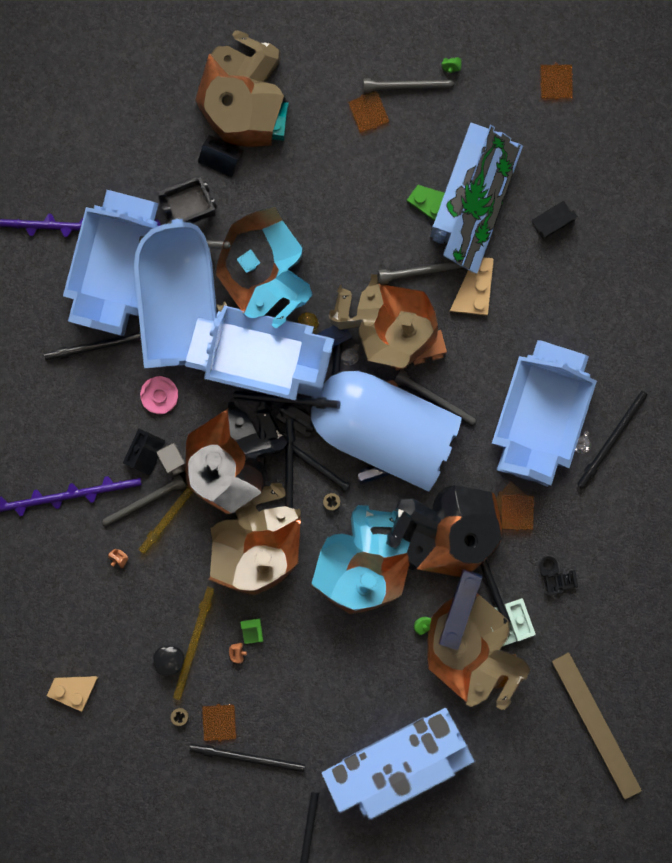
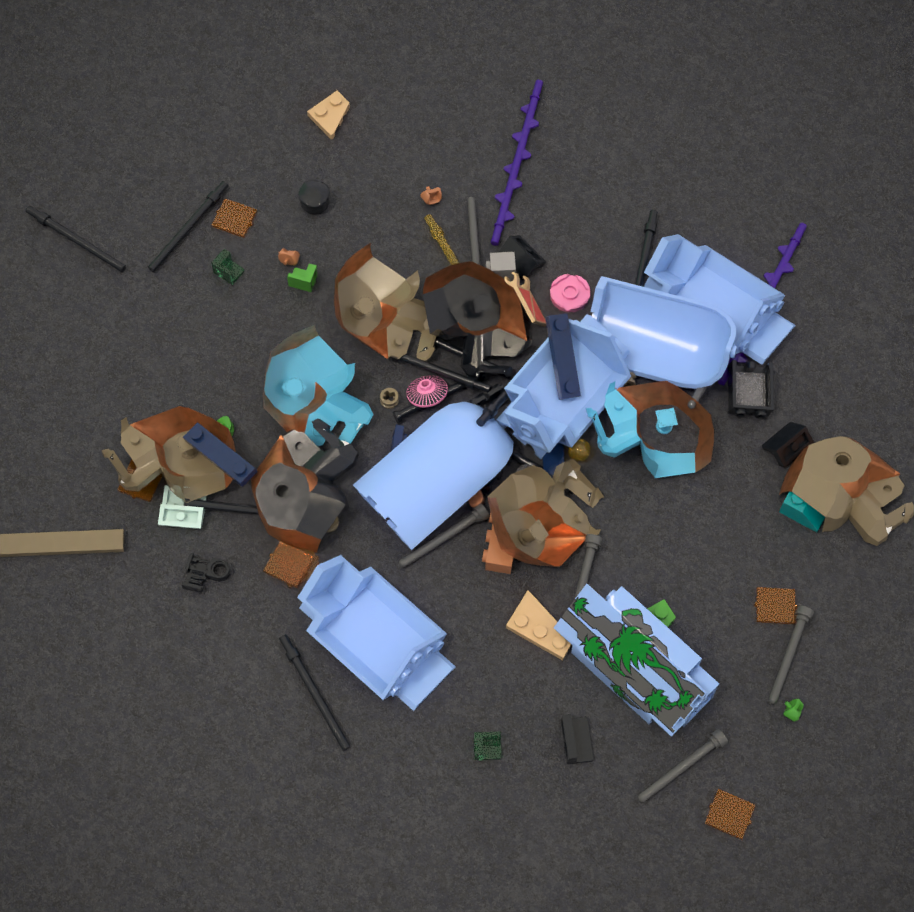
camera: 115 degrees right, 20 degrees down
dark tan bush [171,708,189,726] -> none
clear yellow bar [173,586,214,700] -> none
light blue panel [321,708,474,819] -> none
clear piece [575,431,591,454] -> none
none -> clear green panel [211,249,244,285]
none -> dish [407,376,448,407]
none -> clear green panel [473,732,501,760]
none -> tan flag [504,272,546,327]
none -> dark blue plate [545,313,581,400]
none -> dark grey piece [638,728,728,802]

